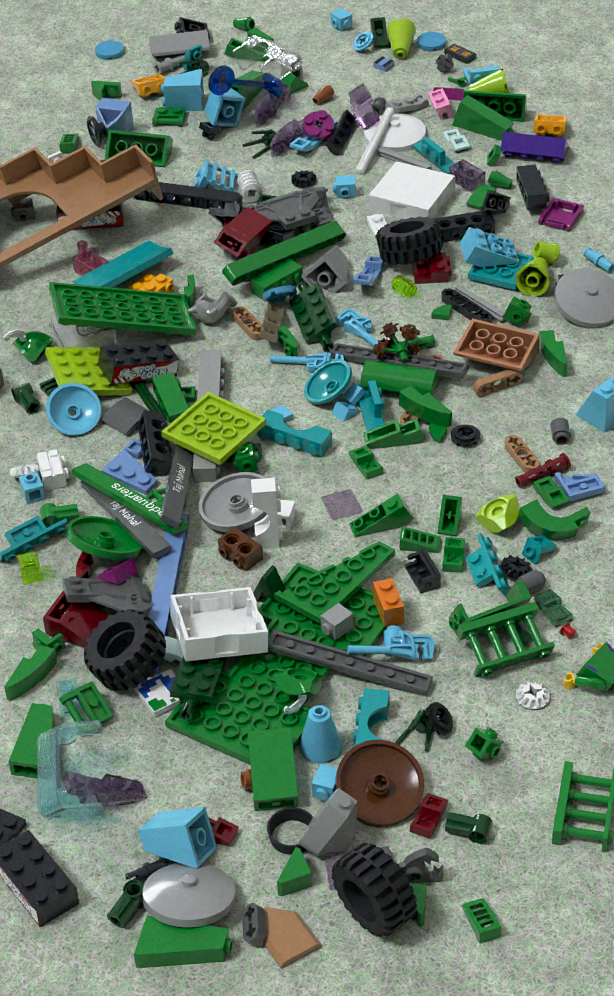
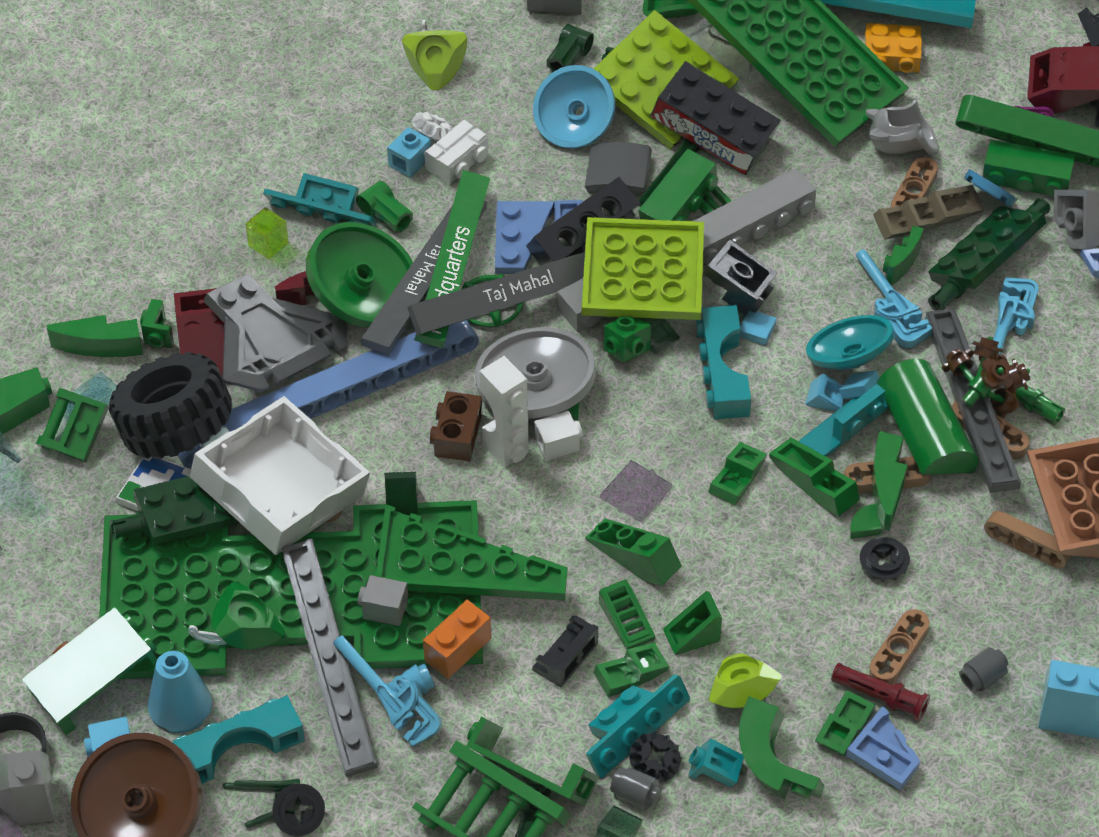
camera: 55 degrees right, 10 degrees up
magenta slope [97,558,138,584] -> none
green slope [184,274,196,308] -> none
none -> black plate [703,240,777,316]

